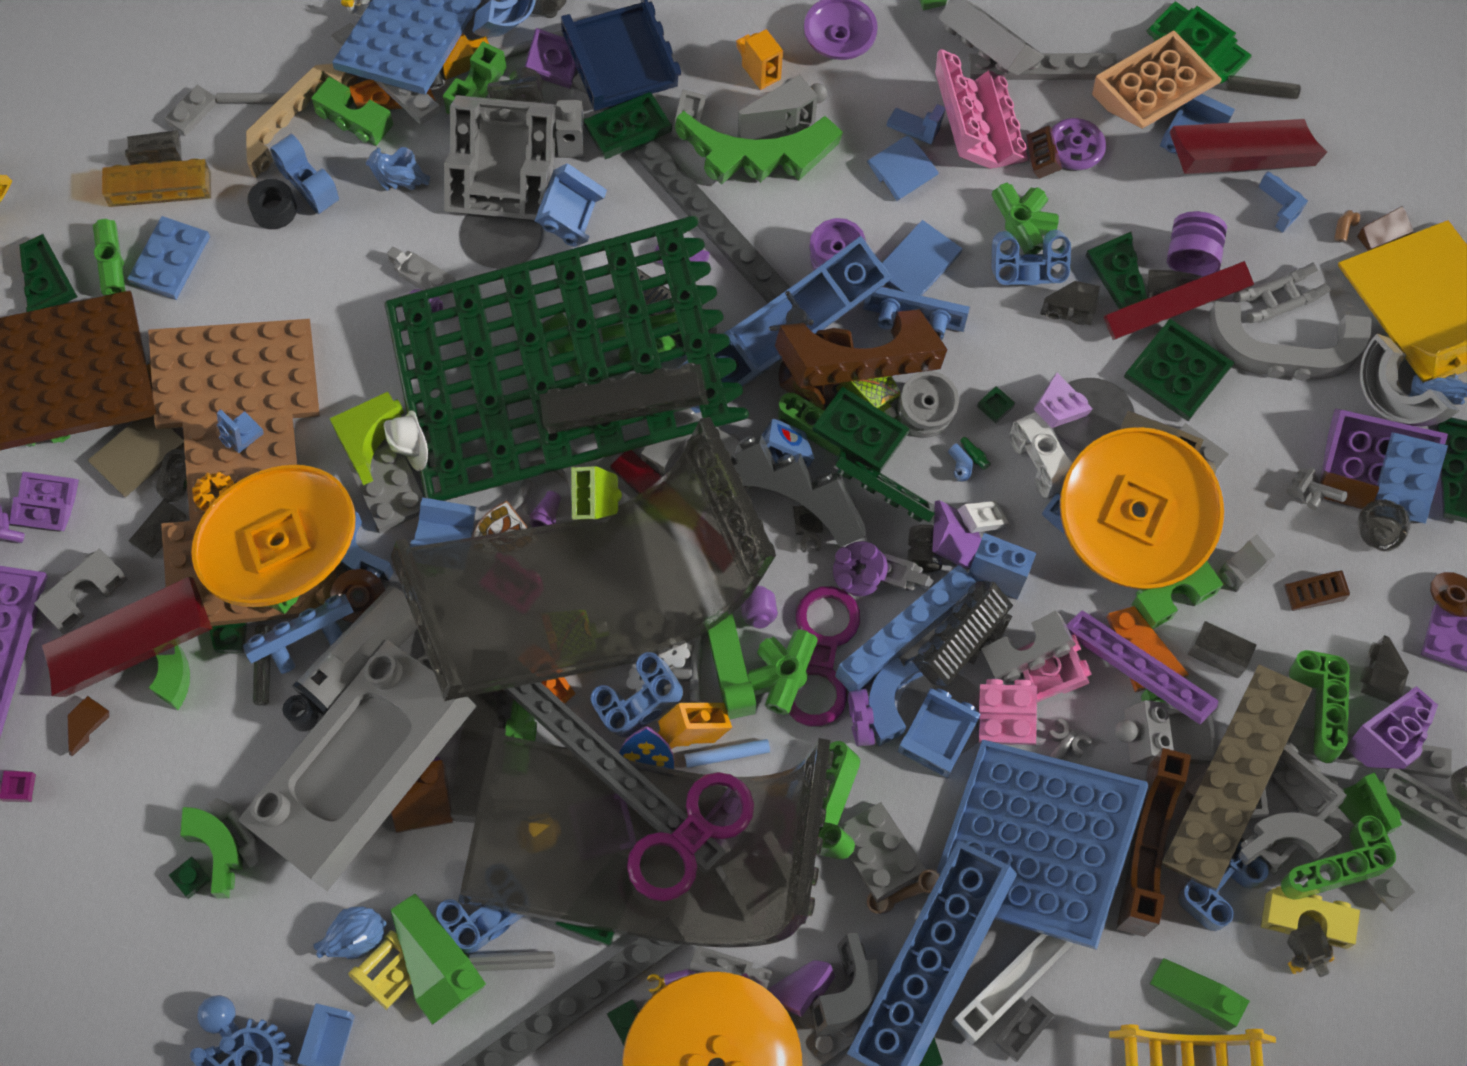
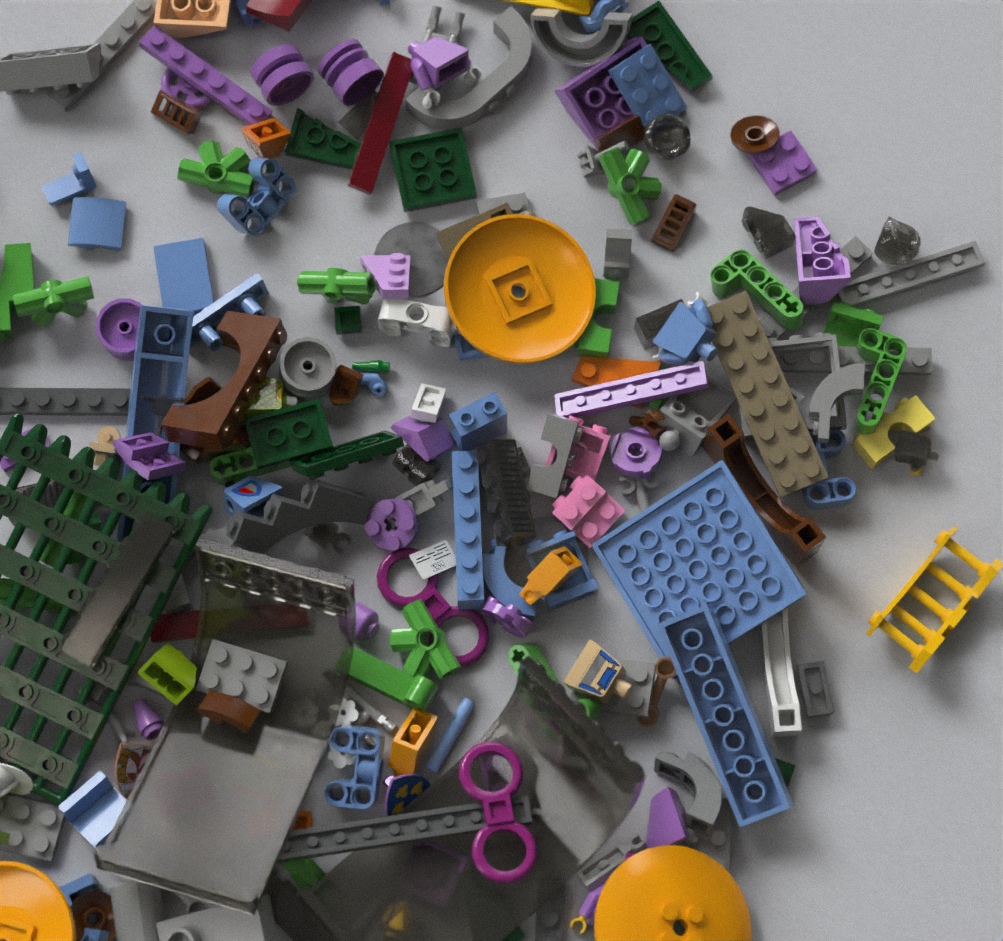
camera: 50 degrees left, 5 degrees up
bright pink slope [935,49,1028,169] -> none
clear smoke slope [1040,281,1100,325] -> none
bright green slope [1149,958,1250,1031] -> none
none -> bright green piece [13,276,94,326]
none -> tan hips [89,426,121,466]
none -> medium lavender slope [113,432,186,480]
none -> medium lavender plate [139,26,273,125]
none -> light grey plate [196,639,289,714]
none -> reddish brown slope [196,691,261,733]
none -> orange slope [242,117,292,159]
none -> medium lavender wheel [250,44,314,106]
none -> bright green piece [297,268,376,305]
none -> reddish brown plate [329,365,364,405]
none -> medium lavender torso [408,37,481,109]
none -> white sticker [409,540,456,580]
none -> light orange hinge [520,546,584,605]
none -> tan torso [563,639,633,703]
none -> bright green piece [598,147,662,225]
none -> medium lavender plate [610,427,662,478]
none -> reddish brown bar [629,409,667,438]
none -> medium blue torso [653,292,718,365]

